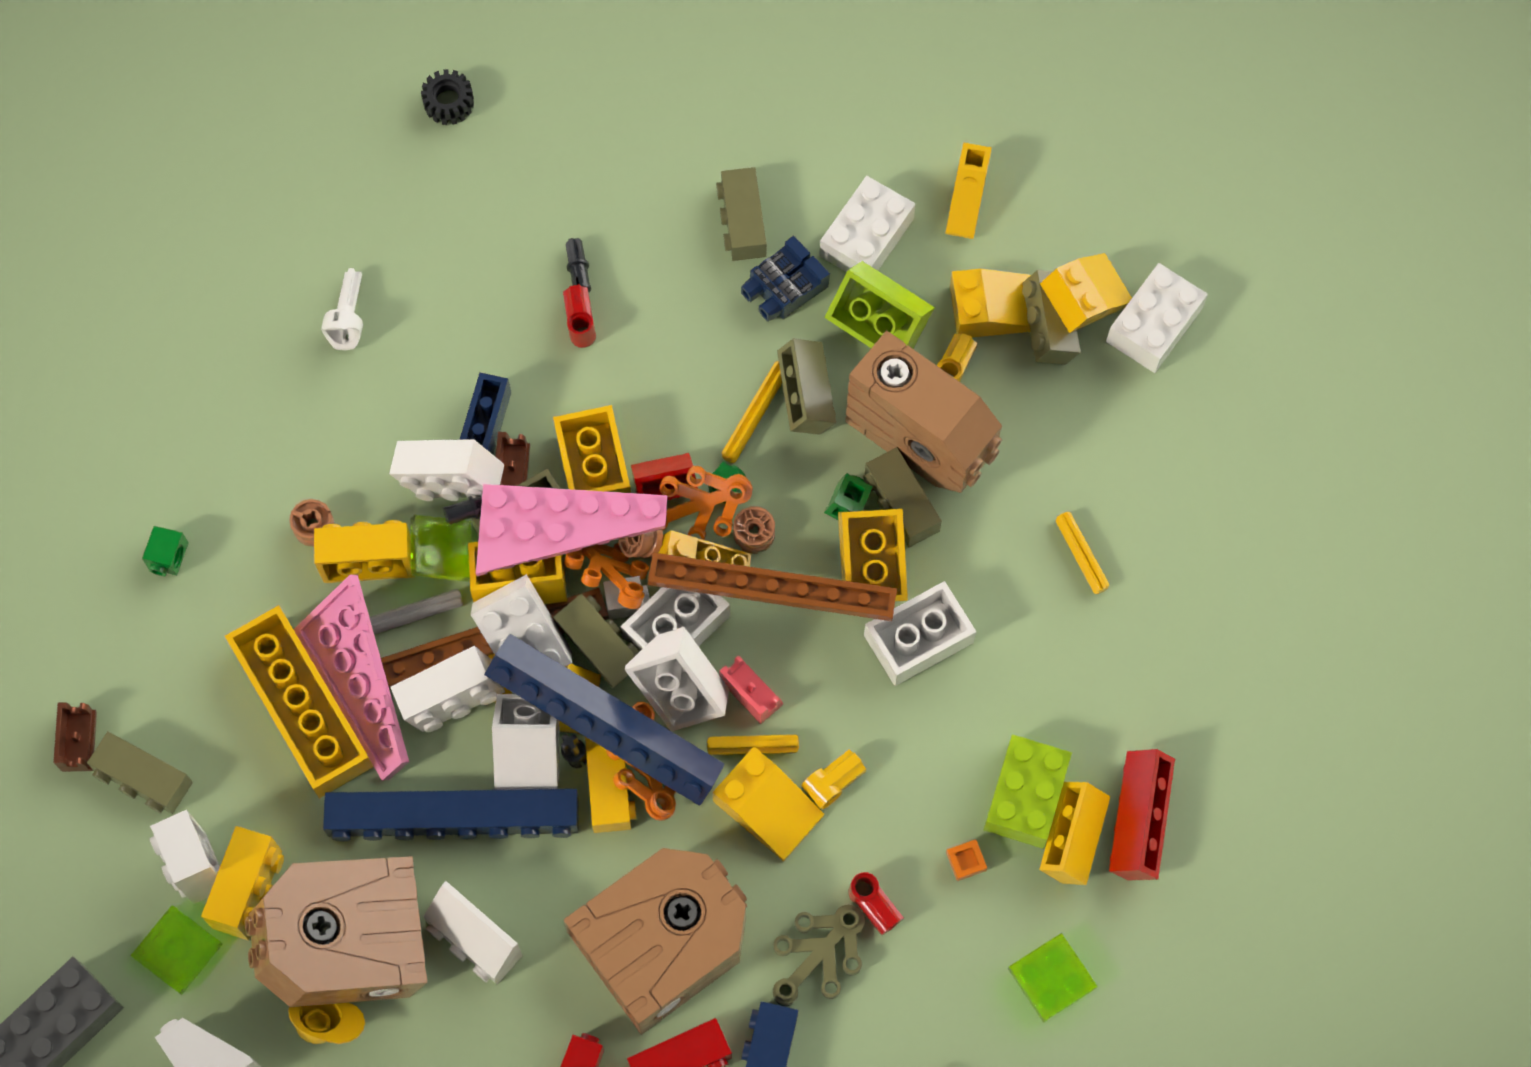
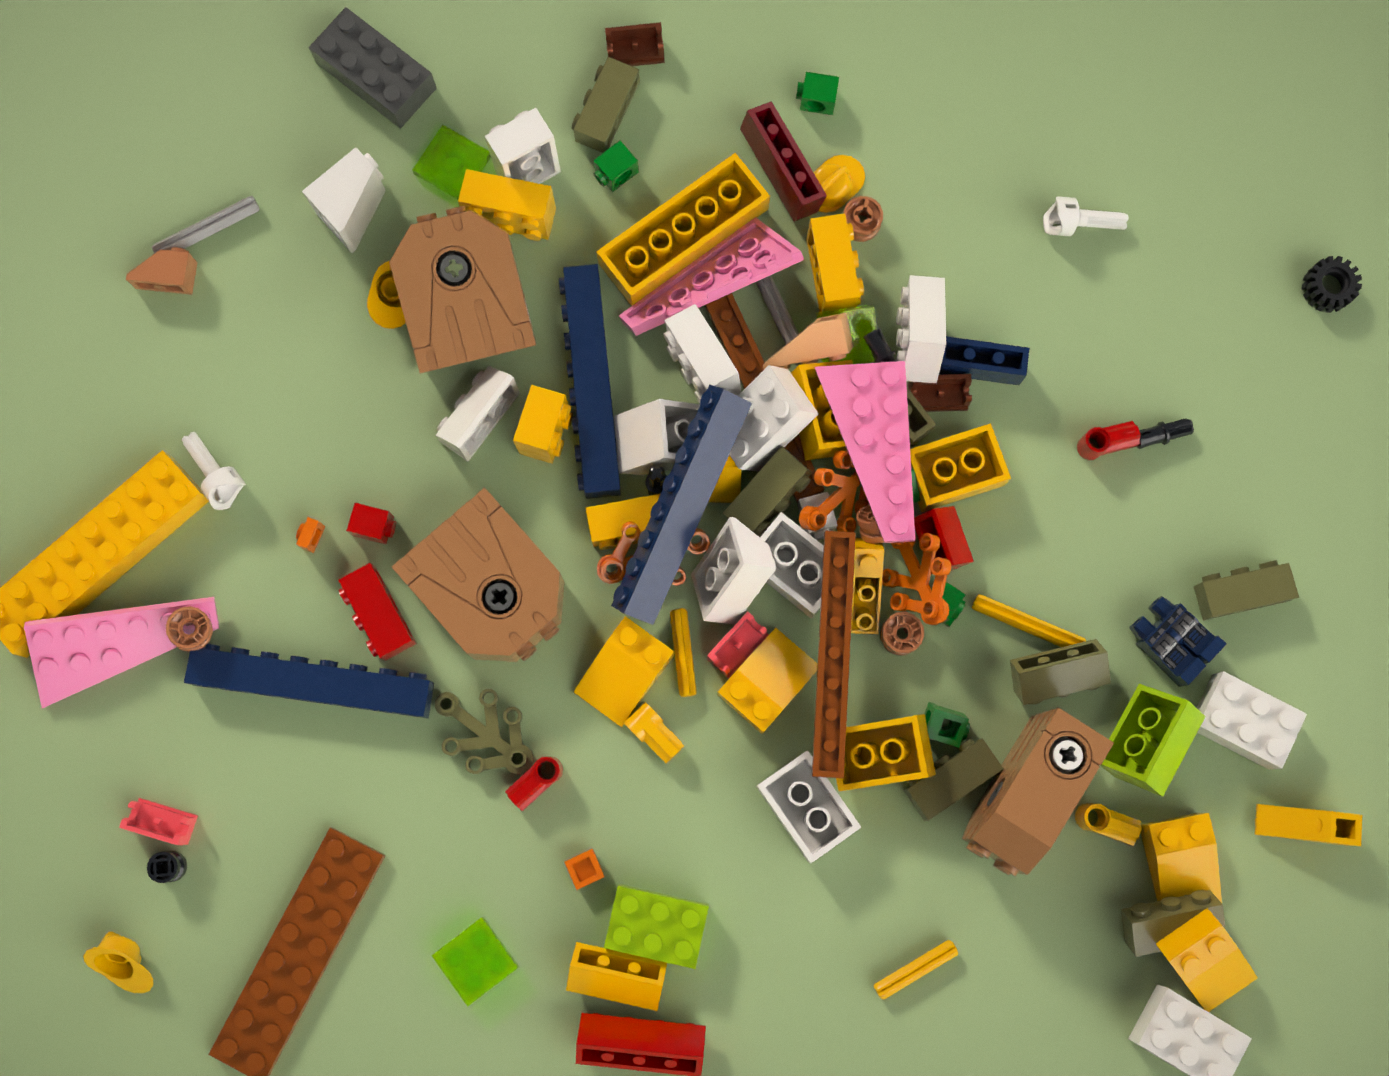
camera: 85 degrees right, 10 degrees up
none -> yellow brick [513,385,573,464]
none -> green brick [593,140,639,192]
none -> yellow slope [717,628,817,734]
none -> dark red brick [740,101,827,222]
none -> light nougat slope [763,313,854,369]
none -> yellow piece [813,155,865,213]

